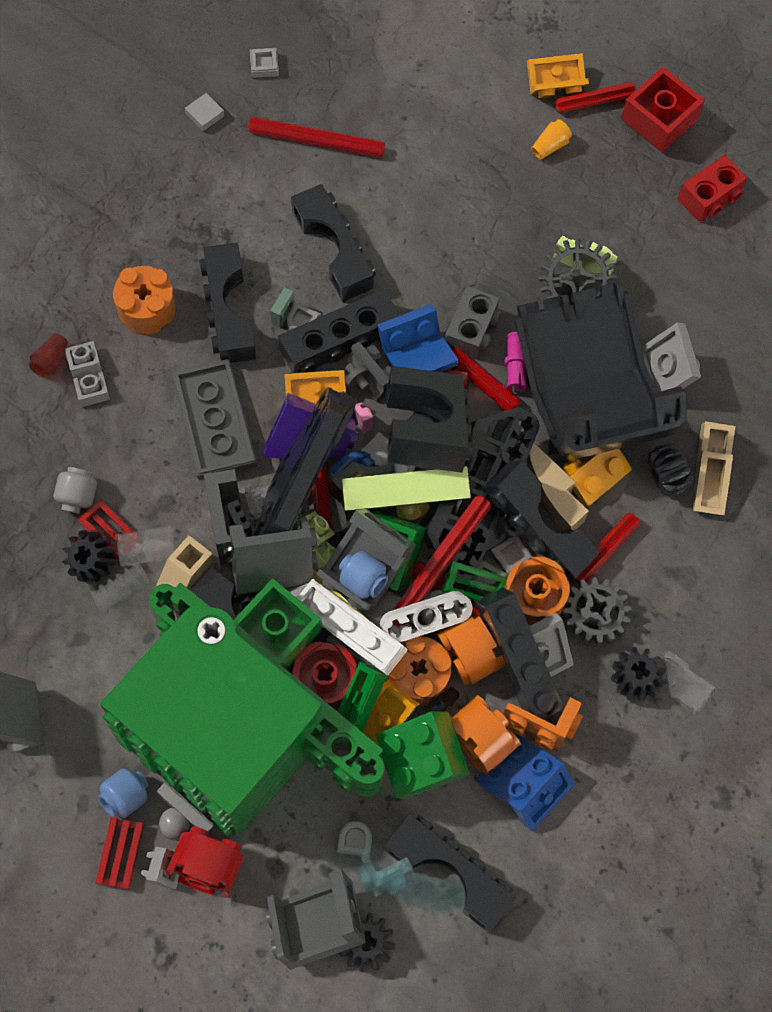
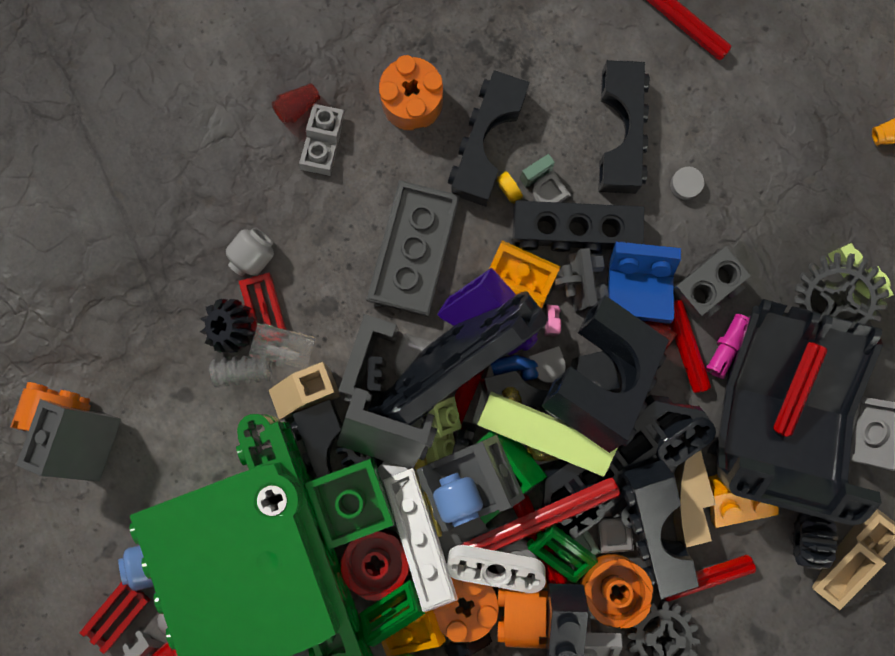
camera: 30 degrees right, 15 degrees up
none -> yellow tile [496,171,523,204]
none -> light grey tile [670,167,704,200]
none -> red axle [773,342,827,437]

